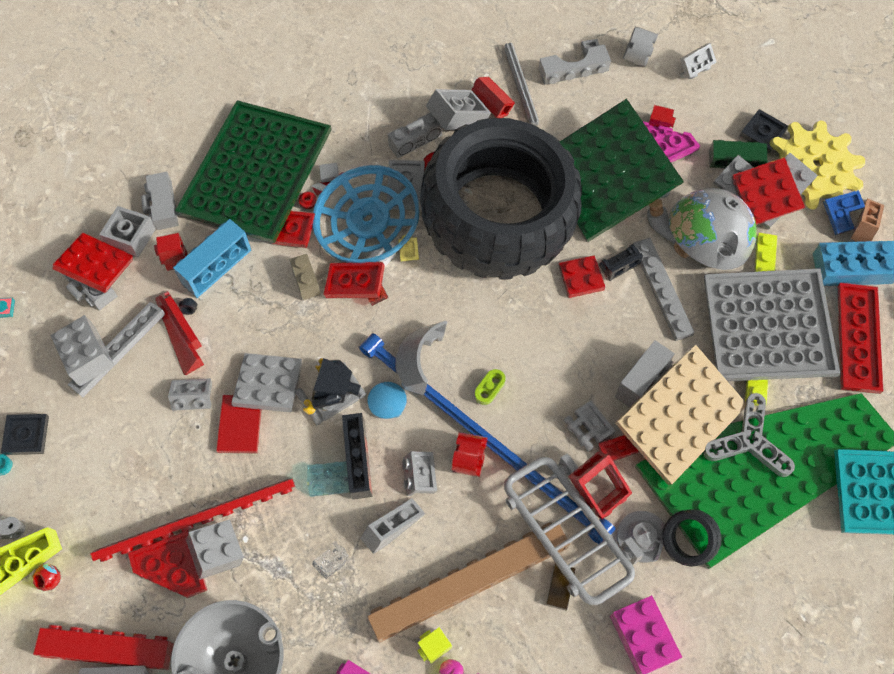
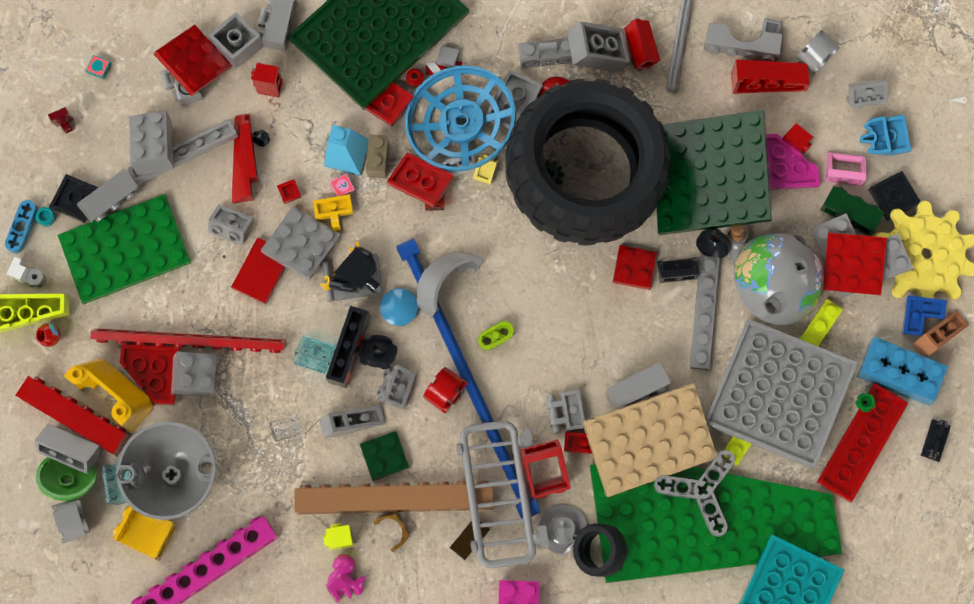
camera: 25 degrees right, 10 degrees up
dark azure brick [173,219,252,298] -> none
none -> green plate [58,194,191,305]
none -> yellow windscreen [64,358,154,434]
none -> light grey brick [77,169,139,223]
none -> red plate [277,179,302,204]
none -> yellow plate [313,194,353,231]
none -> medium azure slope [324,125,369,176]
none -> tile [330,174,355,196]
none -> black plate [358,335,397,369]
none -> dark green plate [360,431,409,481]
none -> pearl gold cap [373,512,410,552]
none -> black piece [696,229,731,258]
none -> red wedge [731,59,810,94]
none -> bright pink tile [824,152,866,186]
none -> green plate [856,393,875,412]
none -> dark azure plate [860,115,911,156]

